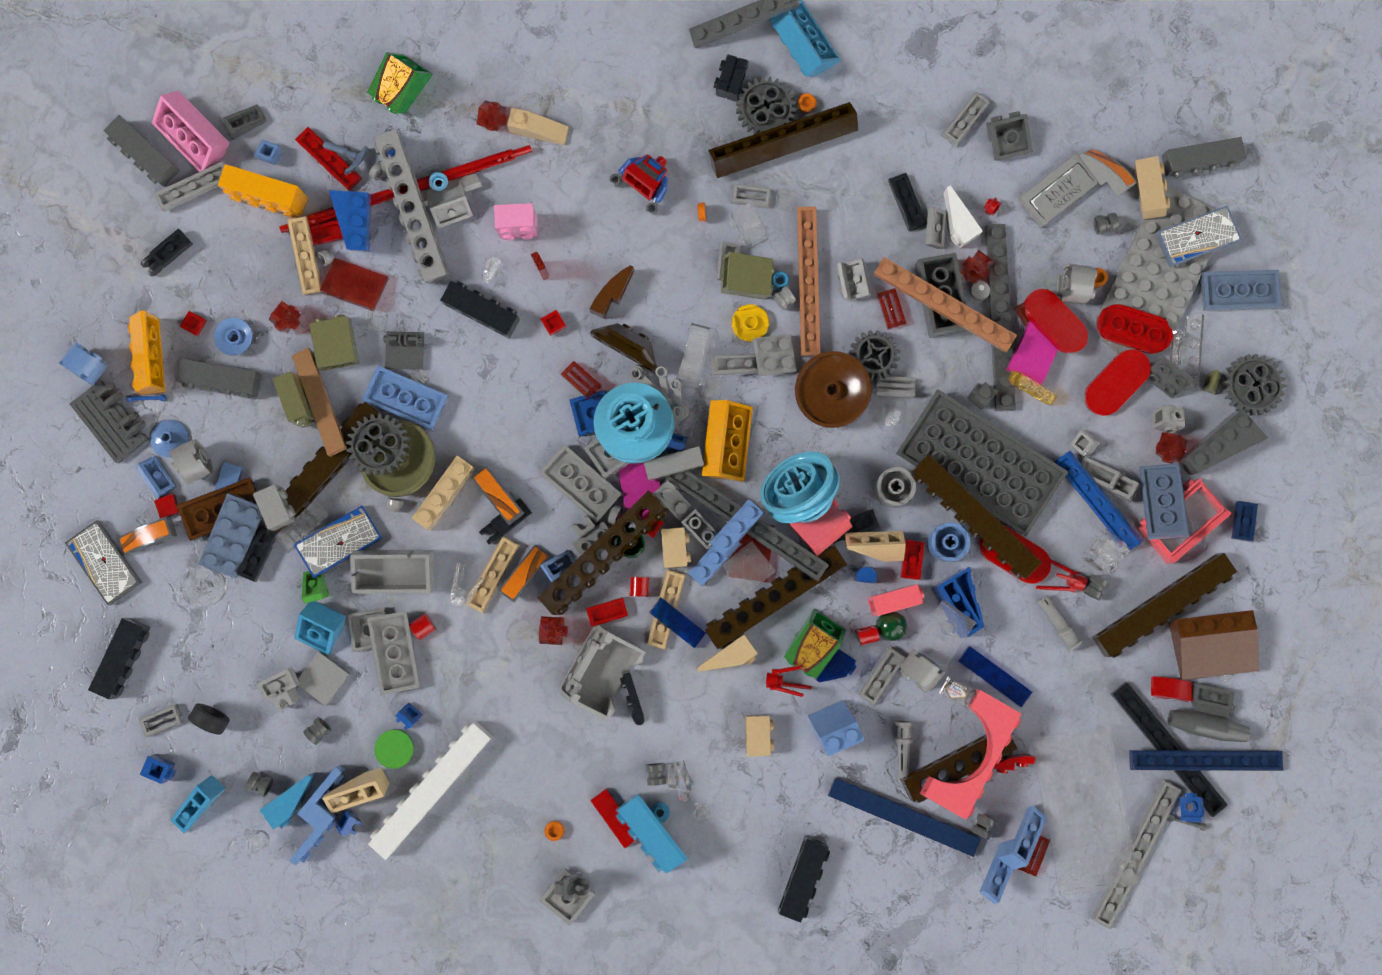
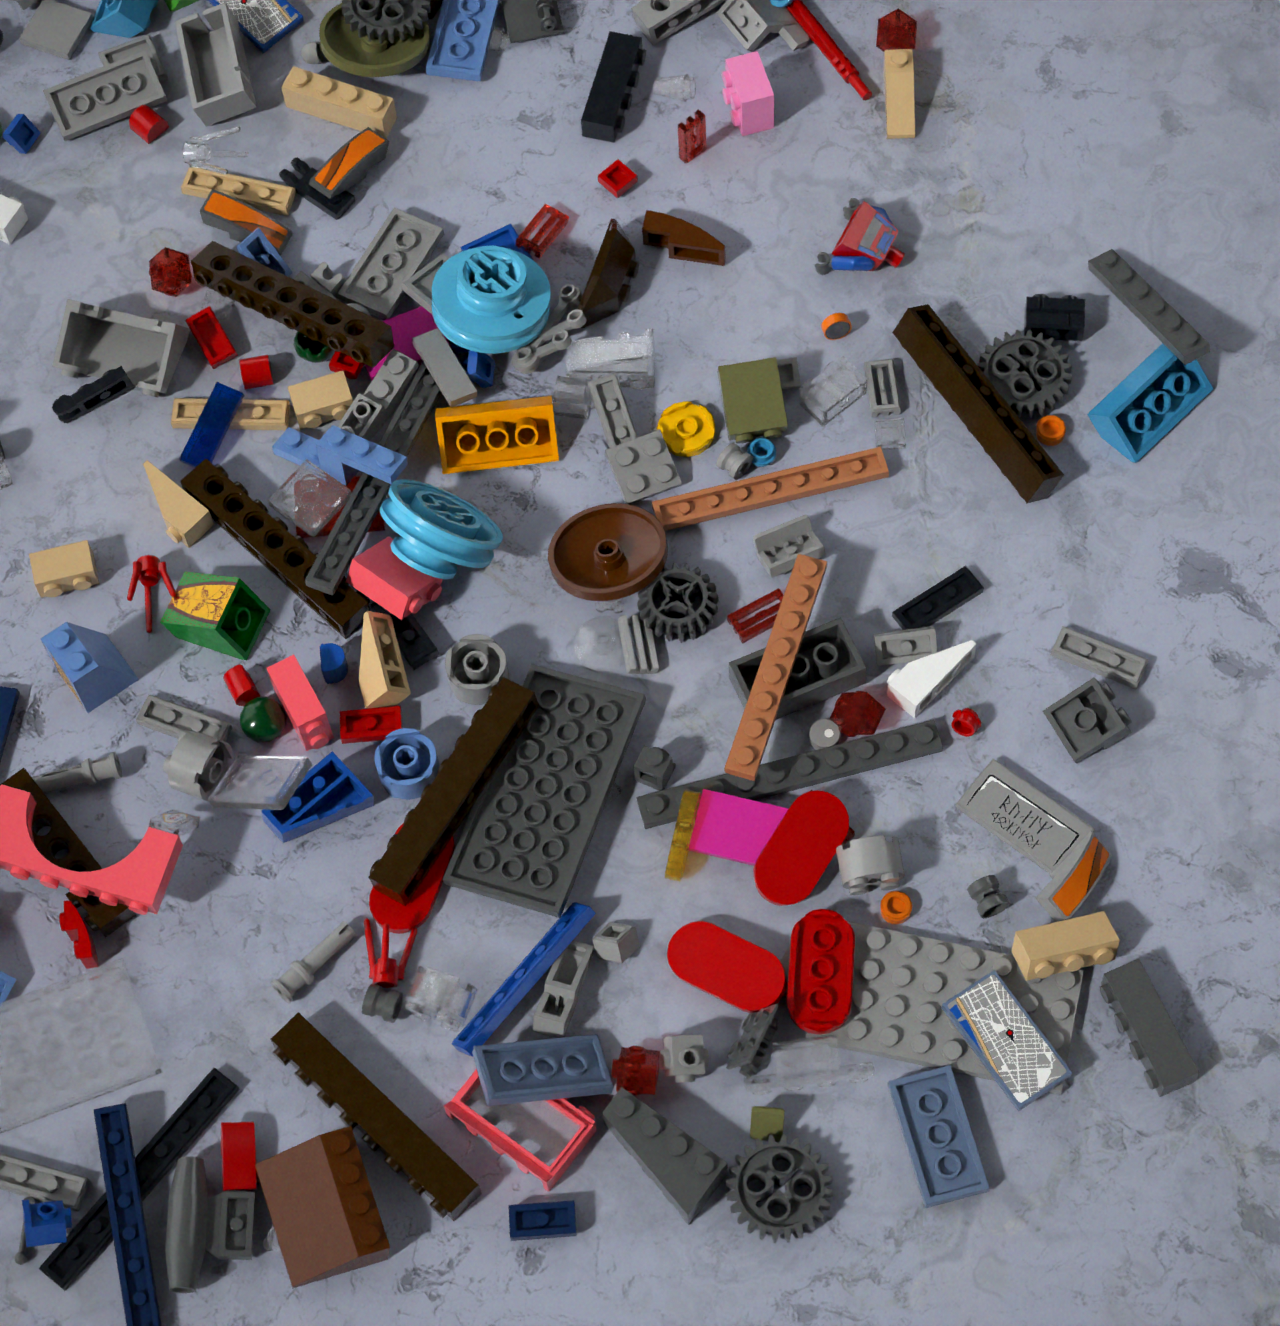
camera: 85 degrees right, 20 degrees down
clear blue slope [814,649,857,683] -> none
clear blue tile [958,646,1032,708] -> none

